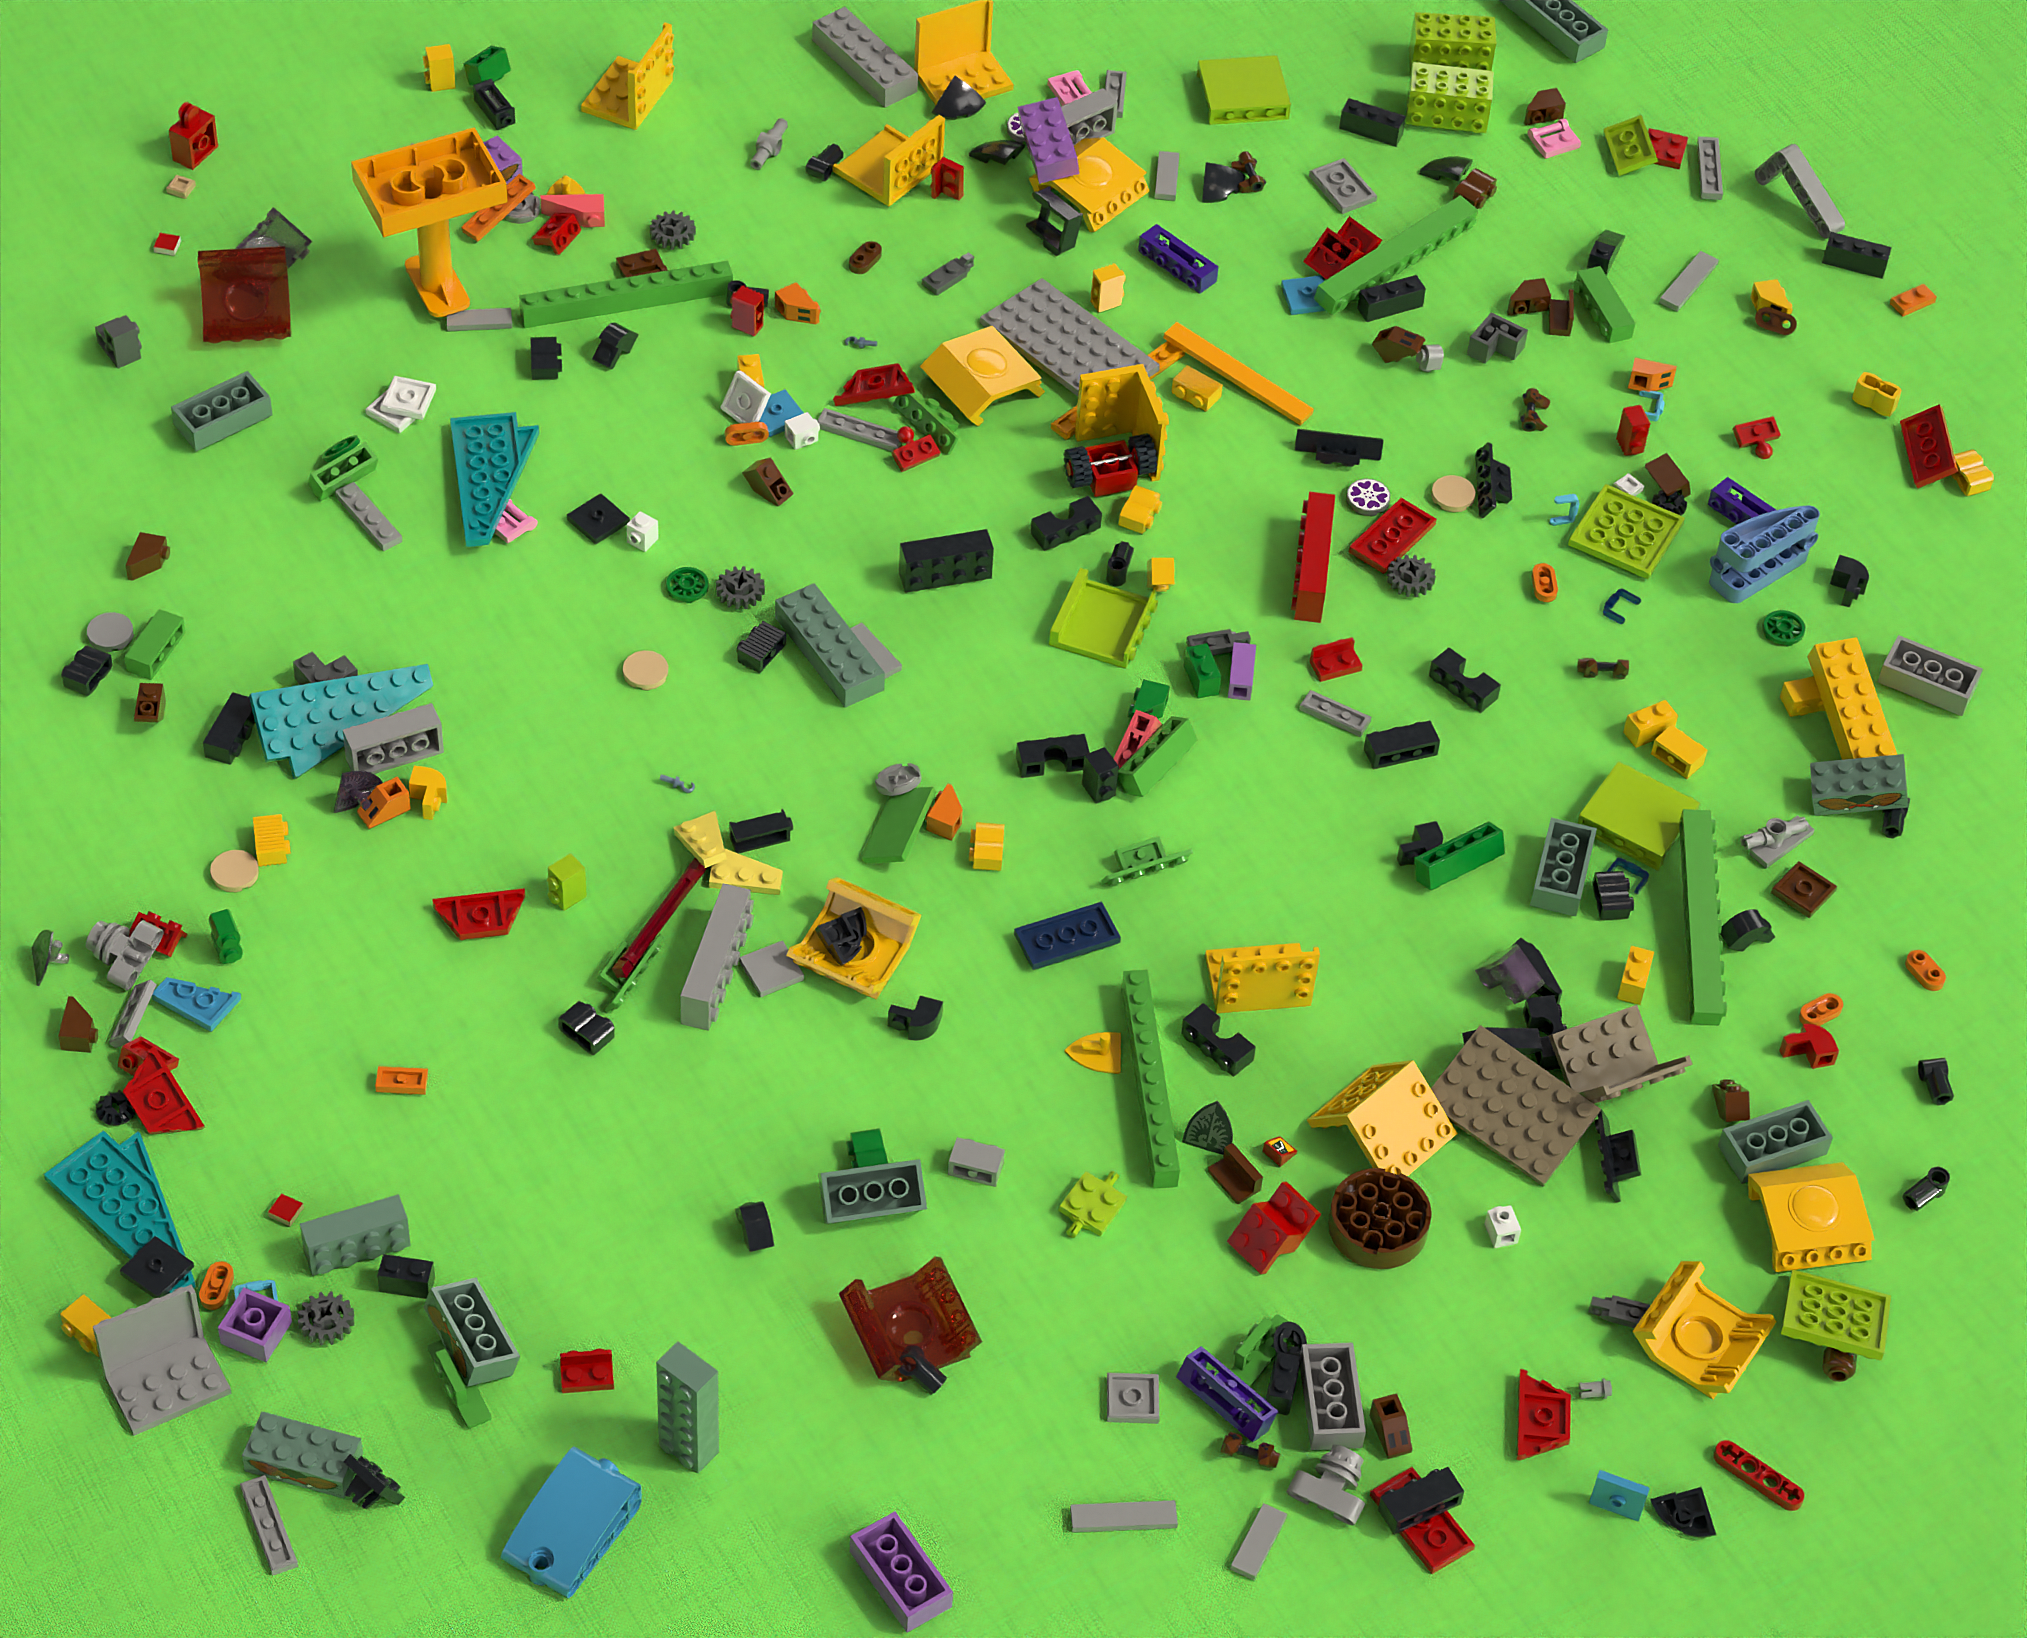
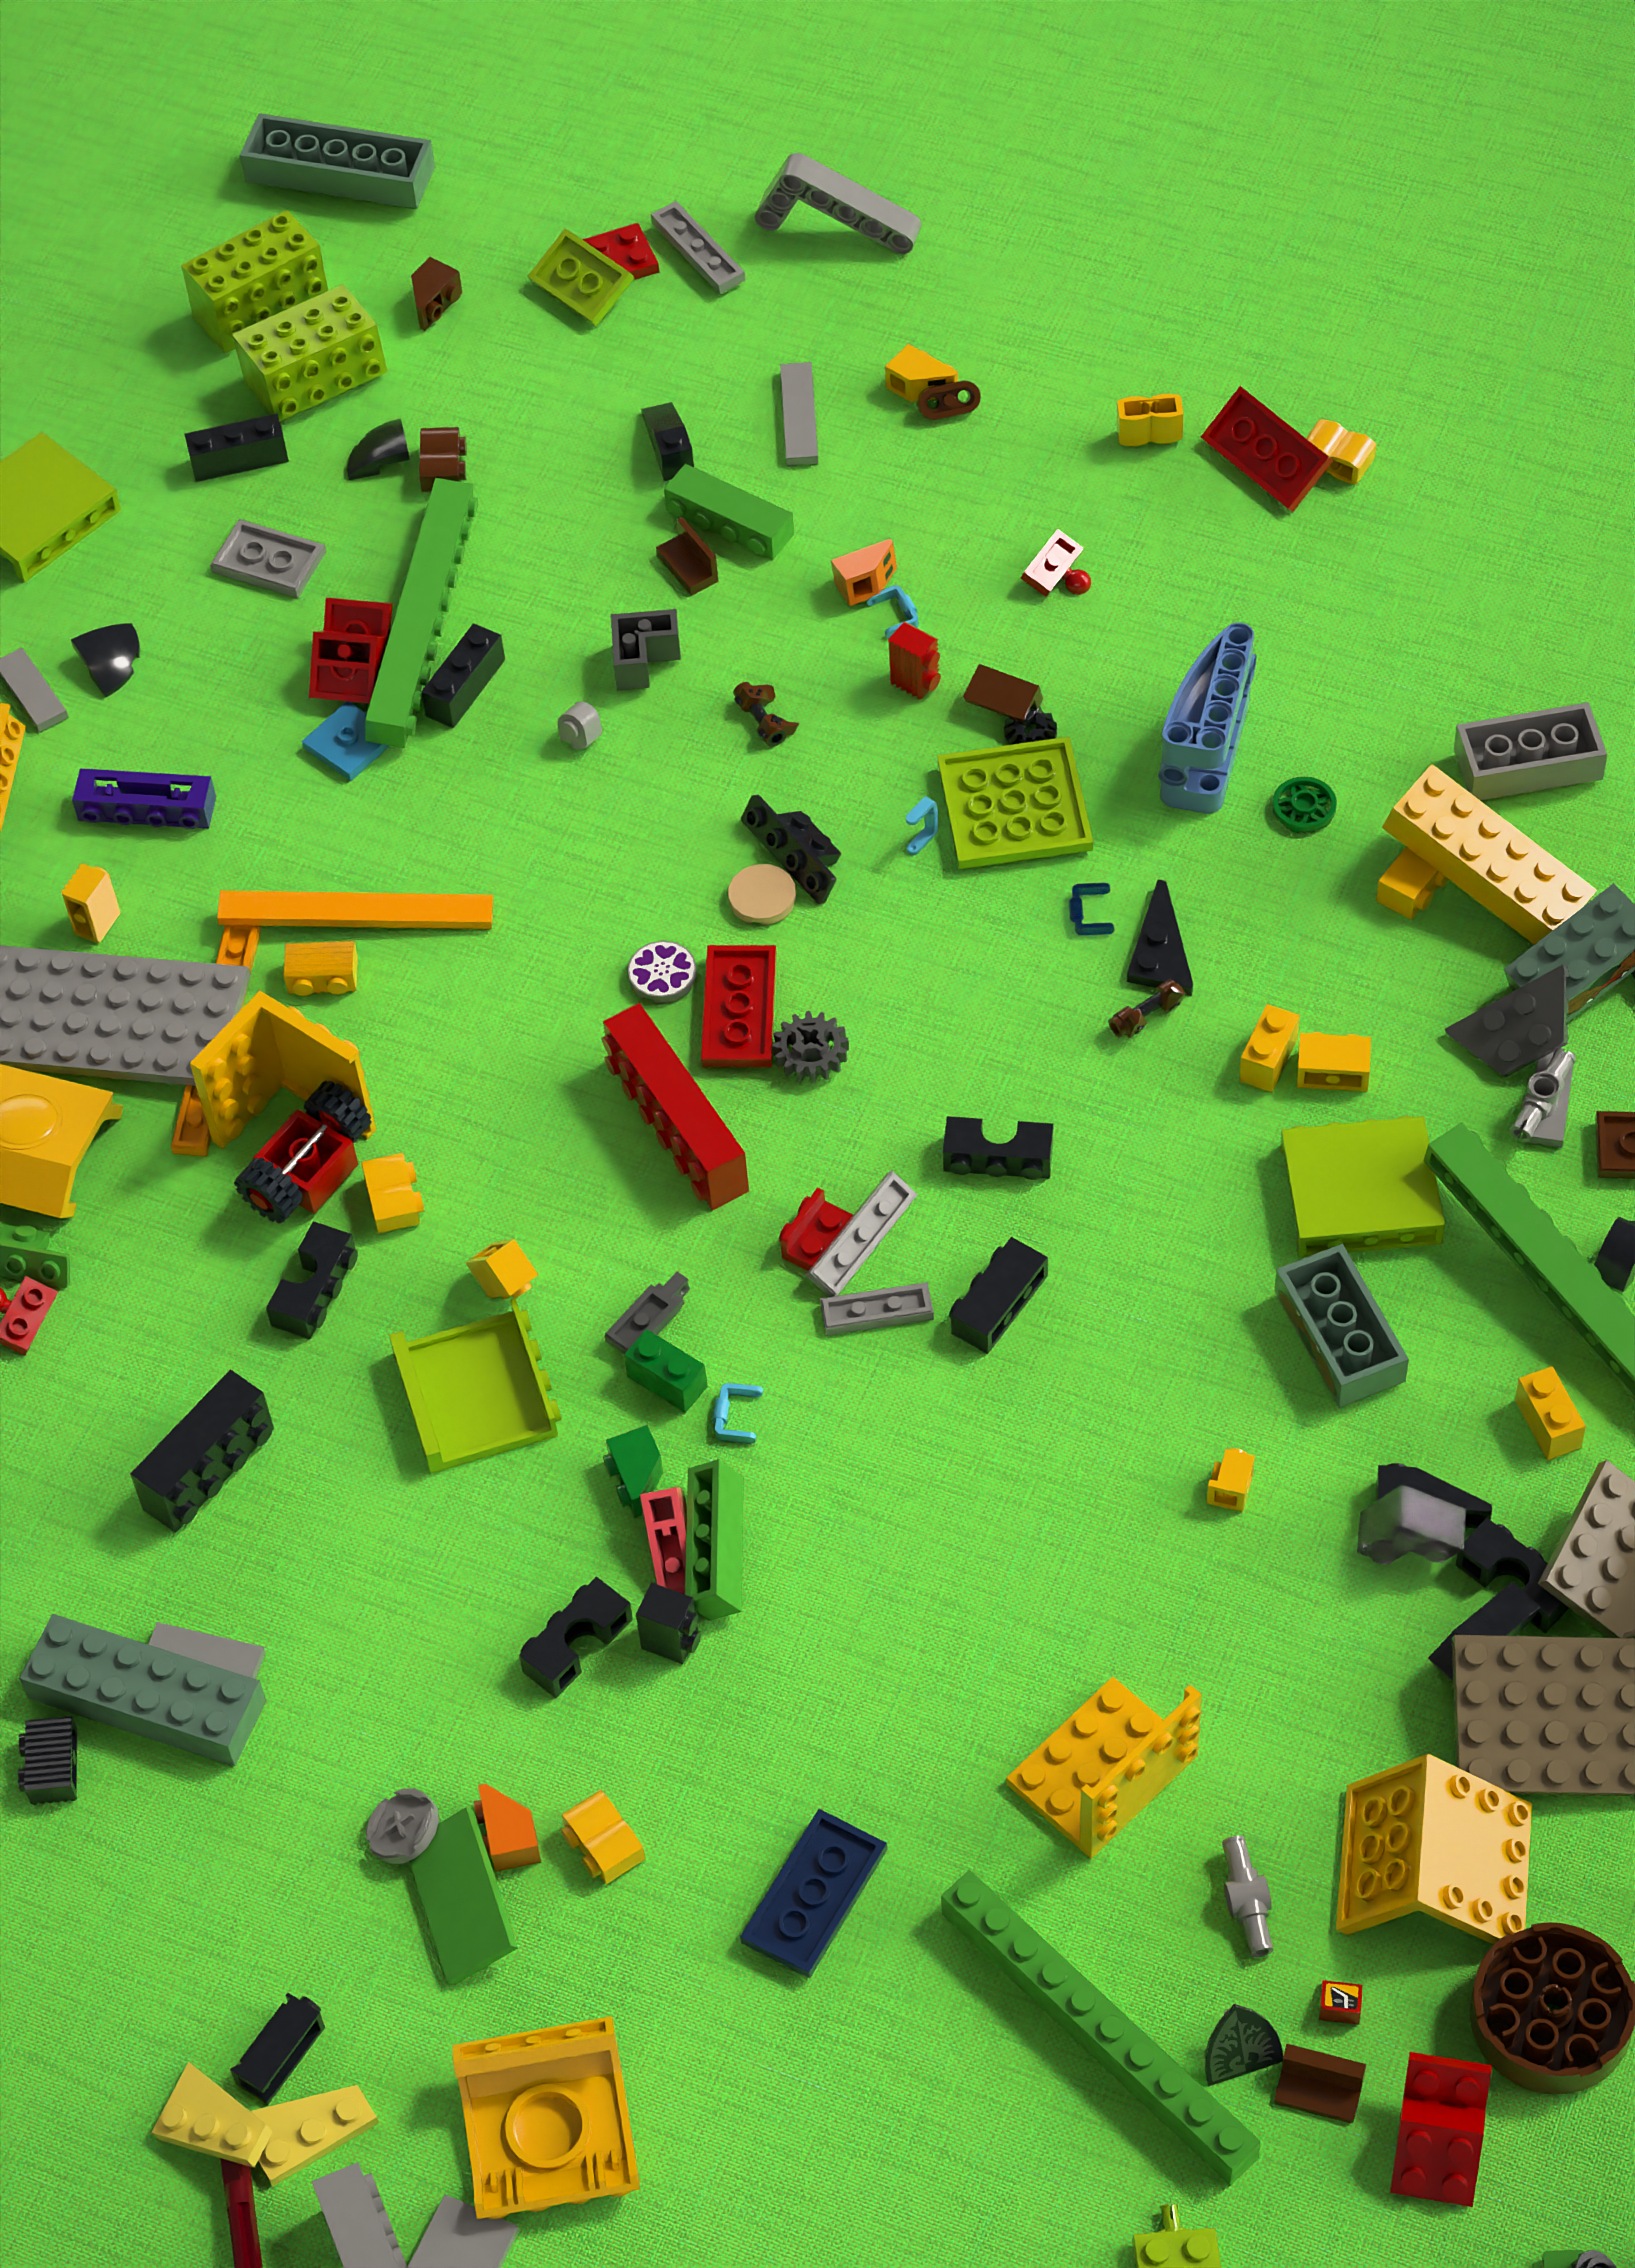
camera: 30 degrees left, 5 degrees up
sand blue hand [659,774,695,793] -> none
black brick [815,907,867,966] -> none
black brick [888,996,943,1041] -> none
yellow shield [1064,1032,1121,1074] -> none
bright green bracket [1101,836,1193,886] -> none
black piece [1106,541,1134,586] -> none
black arch [1181,1003,1256,1077] -> none
medium lavender brick [1228,642,1256,701] -> none
reddish brown piece [1231,151,1266,193] -> none
black bracket [1295,429,1383,467] -> none
slope [1372,326,1425,363] -> none
black brick [1397,821,1443,866] -> none
green brick [1414,821,1505,890] -> none
reddish brown slope [1507,278,1551,316] -> none
bright pink plate [1528,118,1581,159] -> none
orange plate [1532,563,1558,602] -> none
black brick [1592,871,1634,920] -> none
piece [1607,858,1649,894] -> none
white tile [1613,473,1644,496] -> none
dark purple brick [1708,477,1776,524] -> none
brick [1822,232,1892,279] -> none
black brick [1830,555,1869,607] -> none
orange plate [1890,284,1937,316] -> none
none -> medium azure piece [712,1383,763,1443]
none -> light grey tile [806,1171,918,1297]
none -> black wing [1127,879,1193,996]
none -> yellow brick [1207,1448,1255,1512]
none -> light grey pin [1222,1836,1274,1957]
none -> dark grey wing [1445,965,1569,1077]

